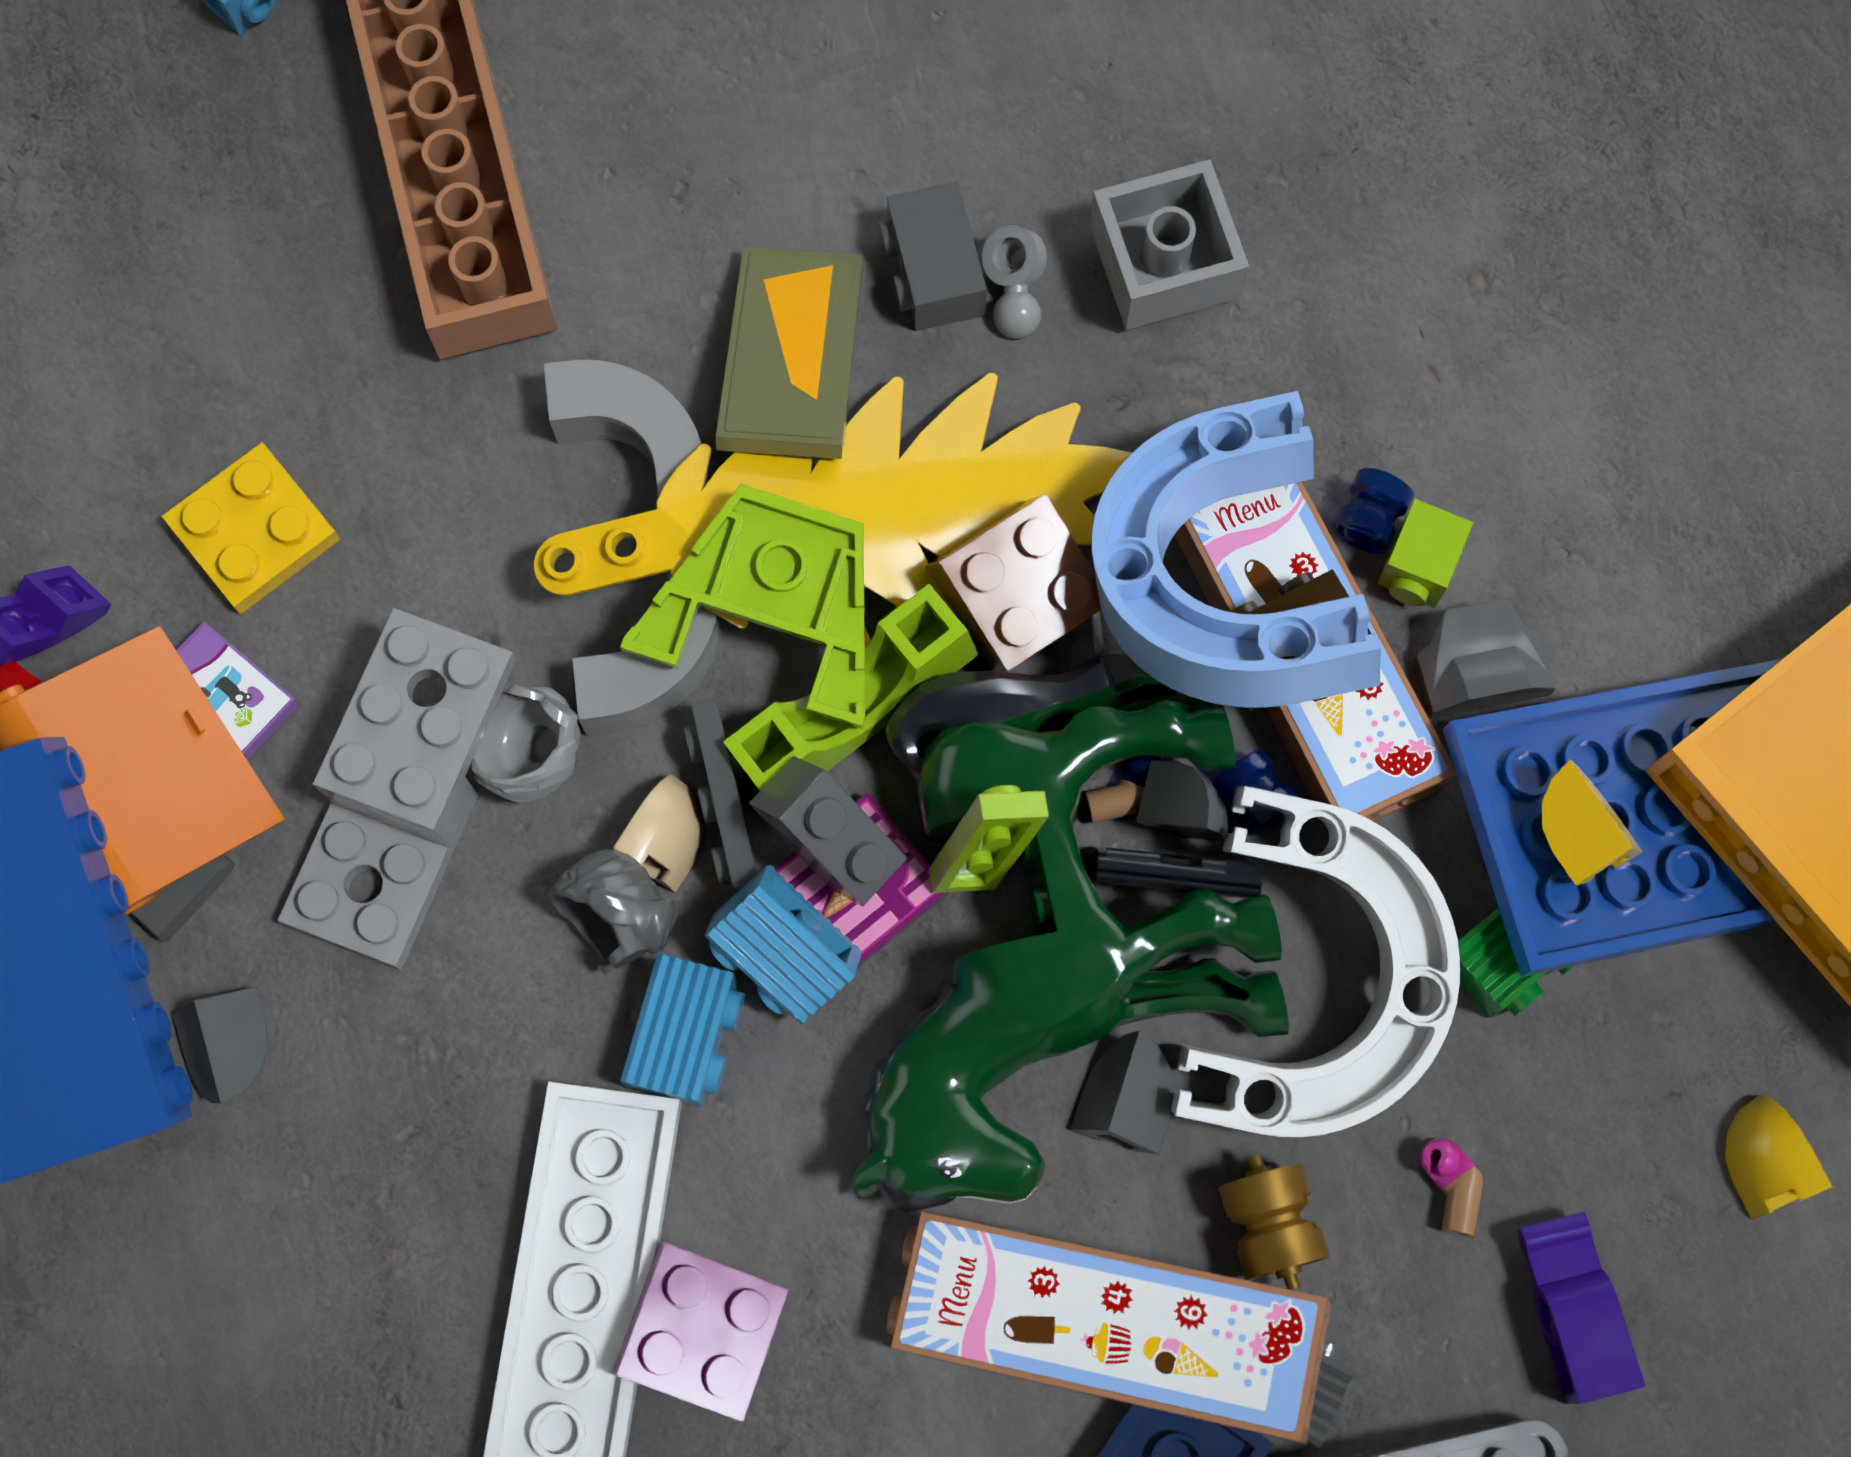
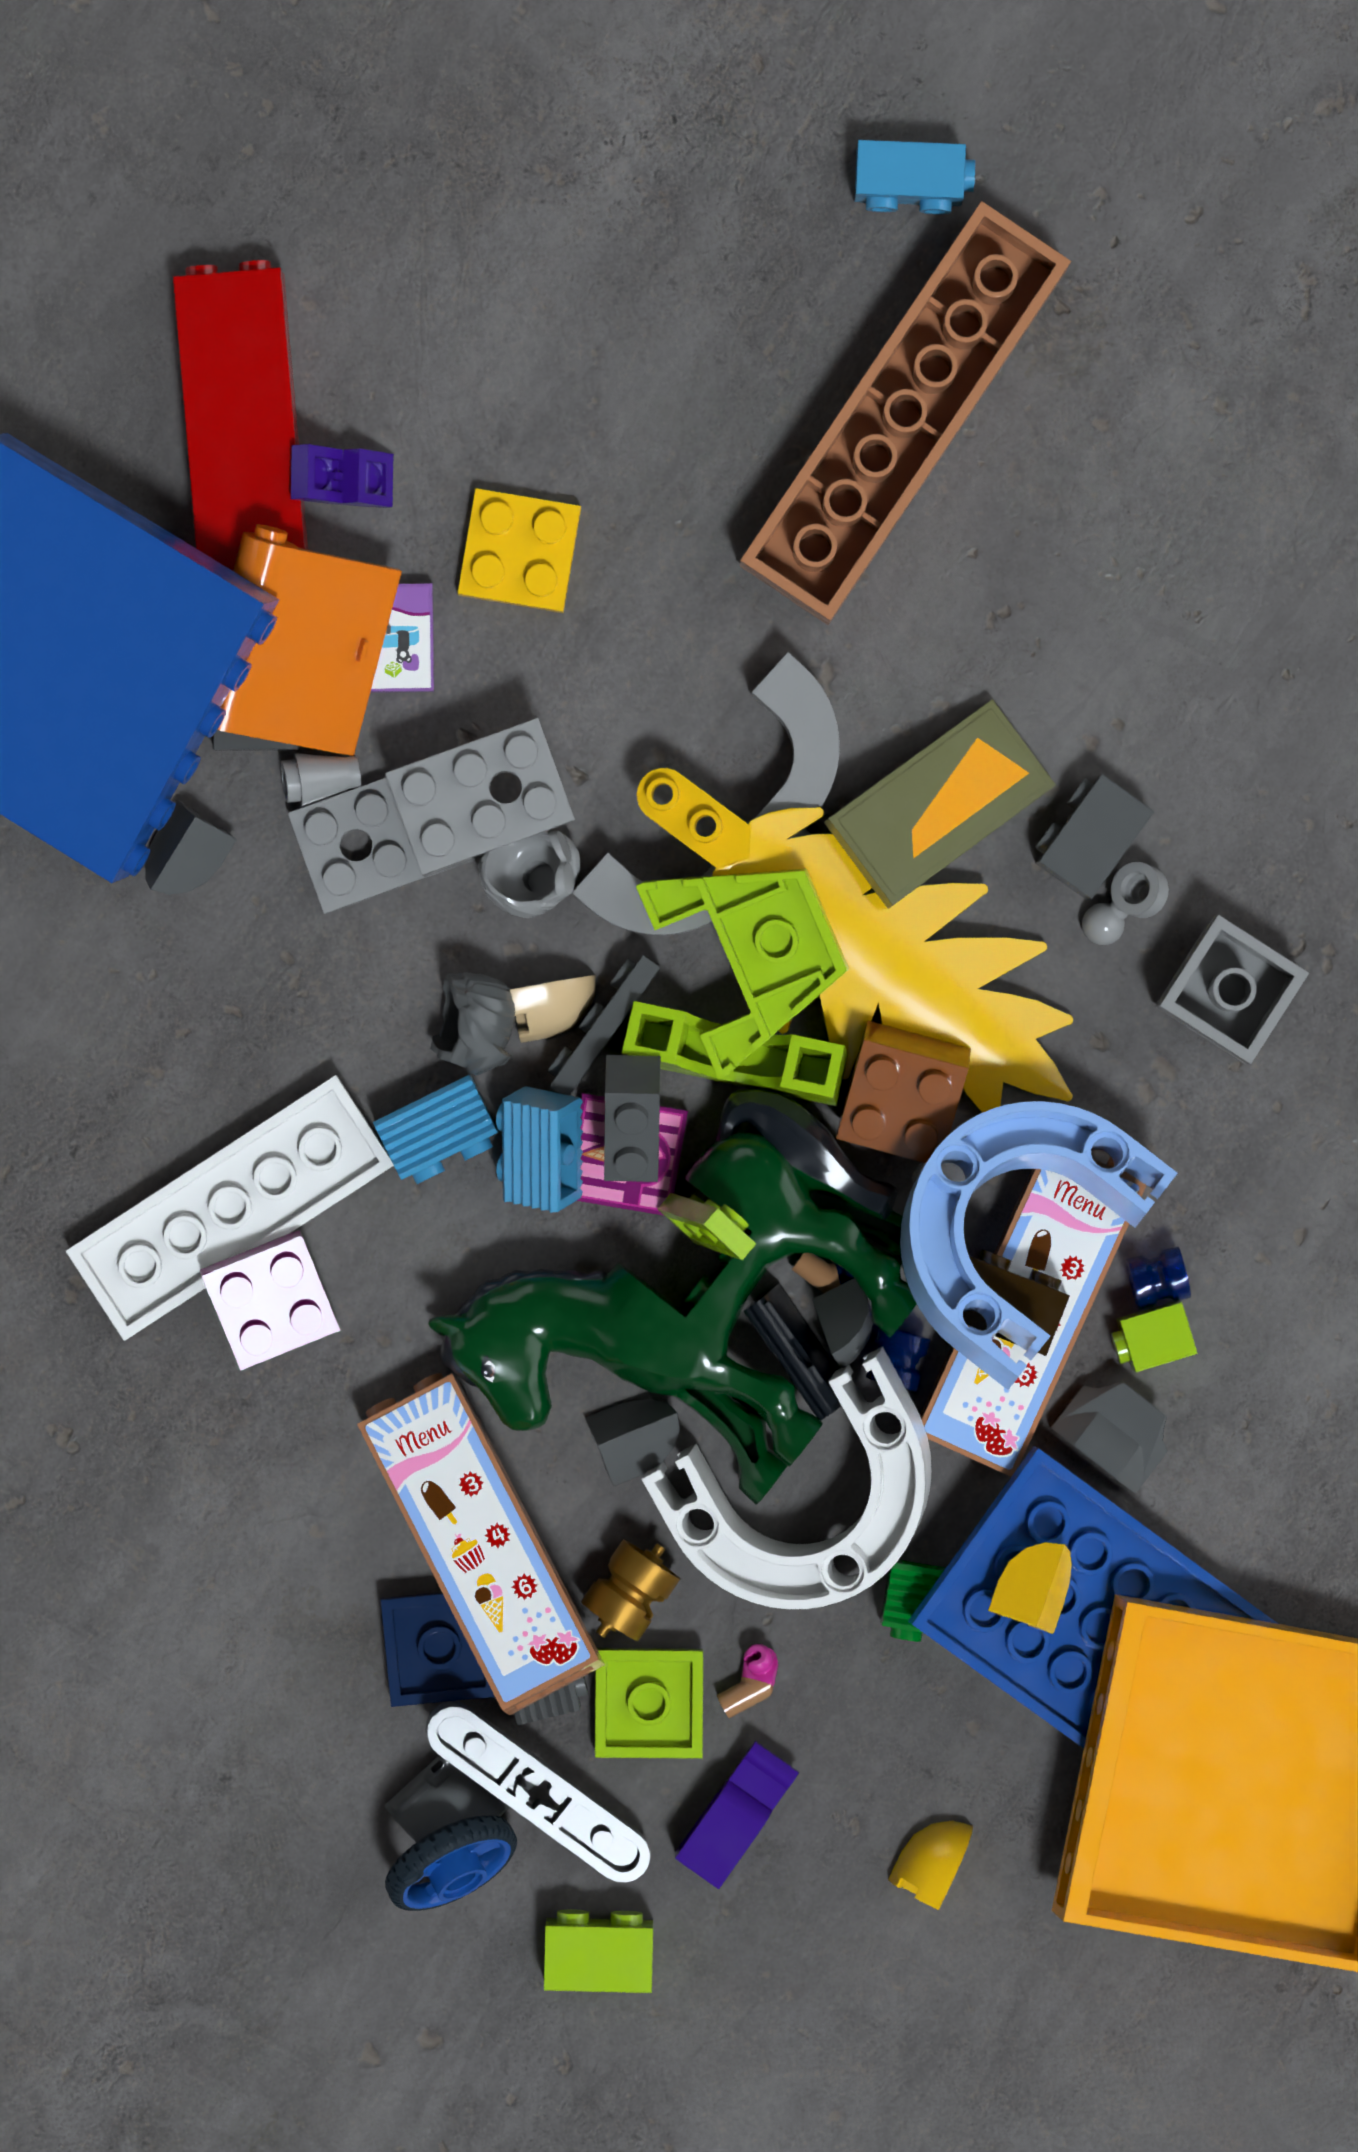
camera: 50 degrees right, 15 degrees up
none -> light grey cone [281,753,361,806]
none -> lime plate [595,1648,703,1758]

